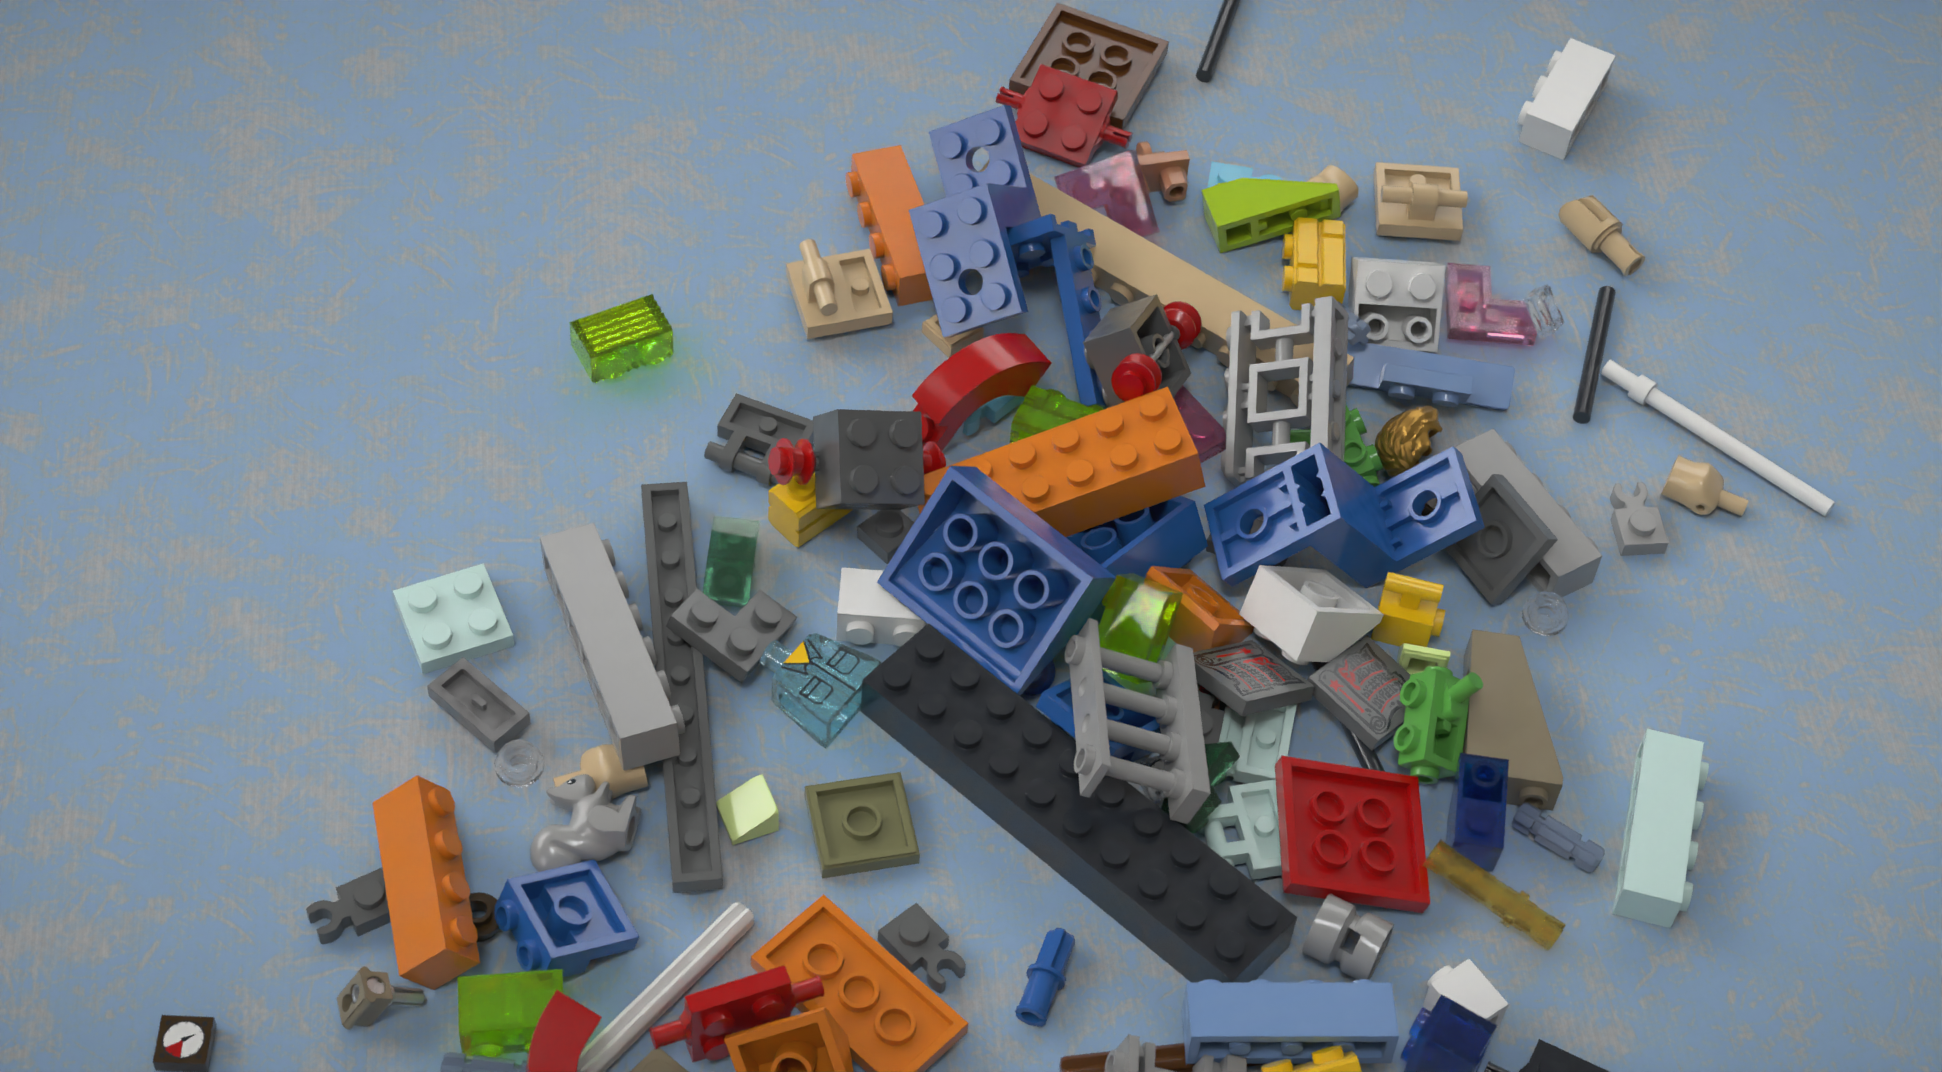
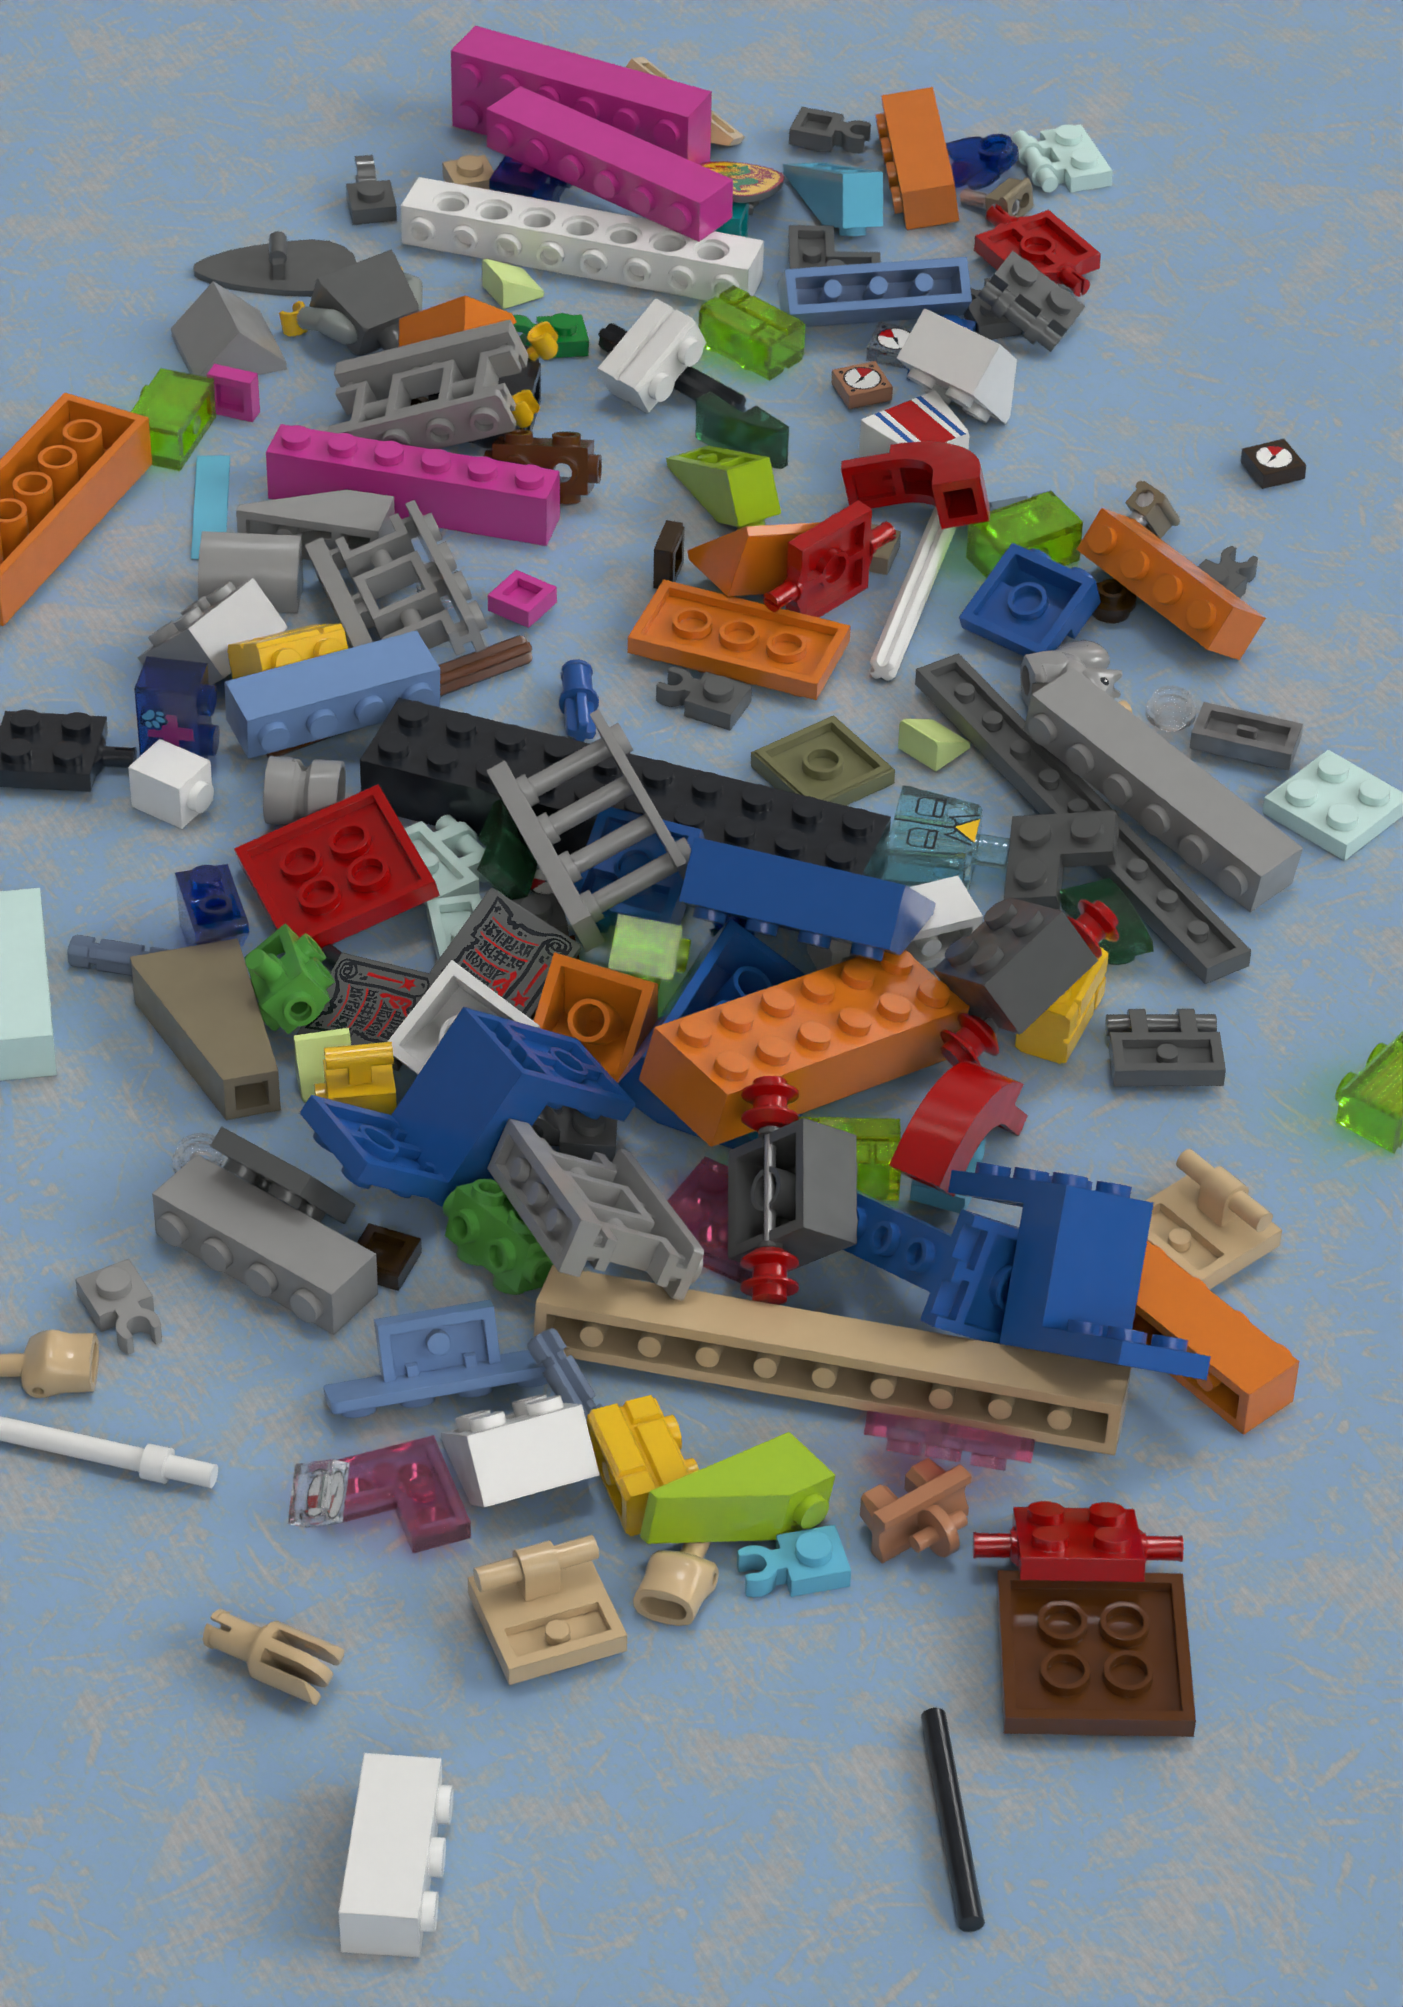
camera: 160 degrees right, 10 degrees down
pearl gold hair [1375,406,1442,477] -> none
clear yellow pin [1423,839,1566,951] -> none
black bar [1573,286,1616,424] -> none

